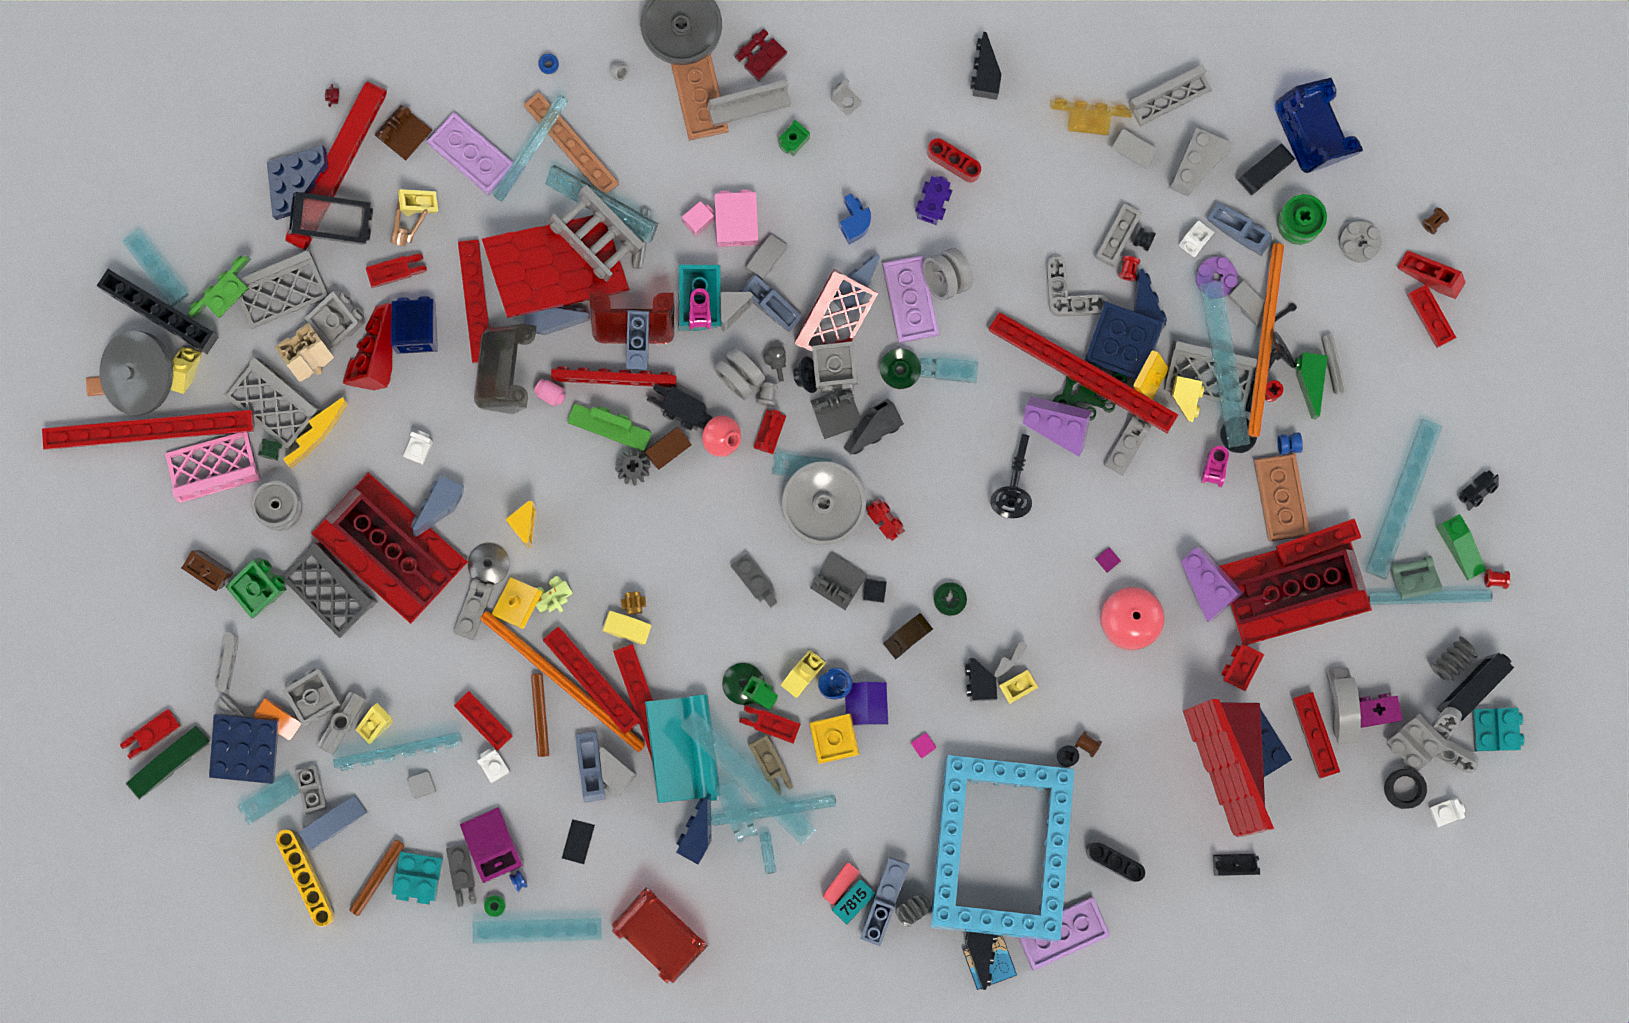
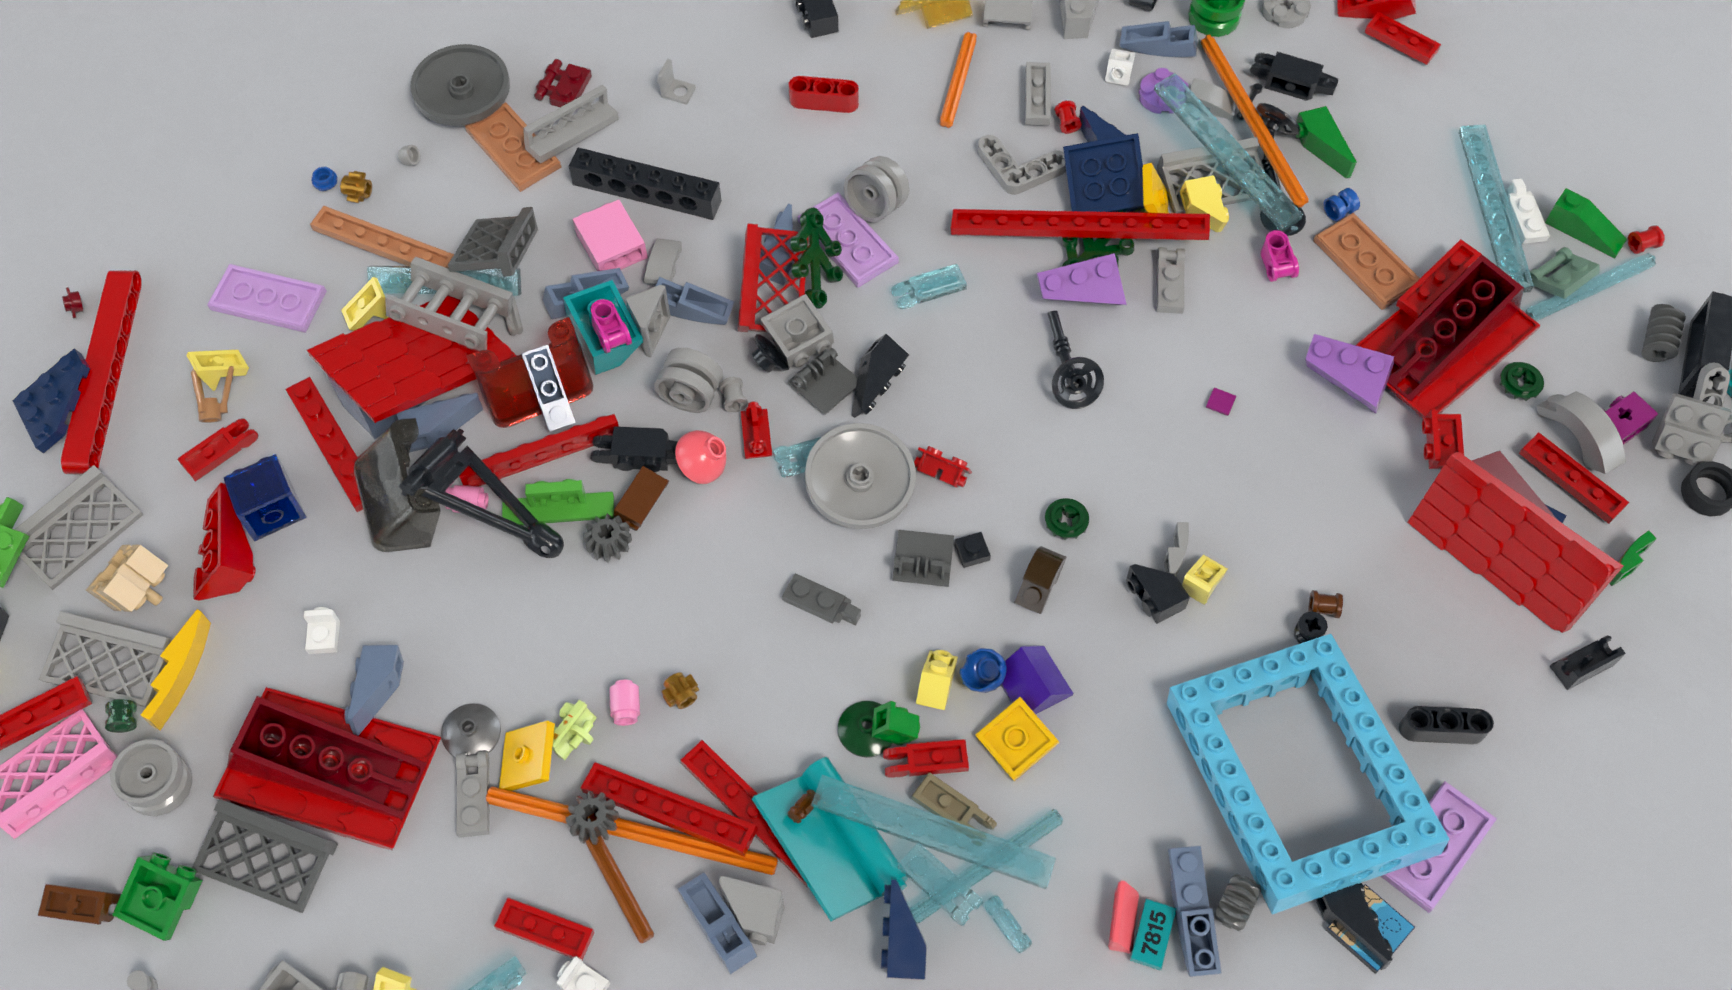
camera: 15 degrees left, 20 degrees down
window [288,192,373,245] -> none
light grey plate [305,291,365,350] -> none
reddish brown hinge [375,105,433,161] -> none
clear light blue axle [493,94,568,201] -> none
yellow slope [505,501,536,548] -> none
light yellow slope [602,611,652,645] -> none
bright pink brick [682,201,715,237] -> none
dark grey piece [763,346,786,382] -> none
green brick [778,120,810,156] -> none
blue brick [839,193,871,245] -> none
dark green dish [880,348,921,389] -> none
dark pink piece [911,733,936,758] -> none
dark purple brick [915,176,953,225] -> none
coral cylinder [1100,587,1165,651] -> none
black wheel [1133,227,1156,252] -> none
red bush [1265,380,1284,402] -> none
light grey axle [1322,334,1346,394] -> none
black hinge [1458,470,1499,511] -> none
none -> pearl gold gear [340,171,372,203]
none -> light yellow slope [341,277,389,331]
none -> black piece [399,429,564,558]
none -> dark grey fence [448,207,538,277]
none -> sand blue slope [543,268,629,319]
none -> dark grey gear [566,791,619,845]
none -> black brick [569,147,722,220]
none -> bright pink brick [609,680,640,726]
none -> reddish brown piece [788,789,820,823]
none -> dark green plant [790,207,843,309]
none -> orange axle [940,32,977,128]
none -> black hinge [1250,51,1339,101]
none -> dark green gear [1499,362,1544,401]
none -> white hinge [1506,178,1550,244]
none -> green slope [1609,530,1657,586]

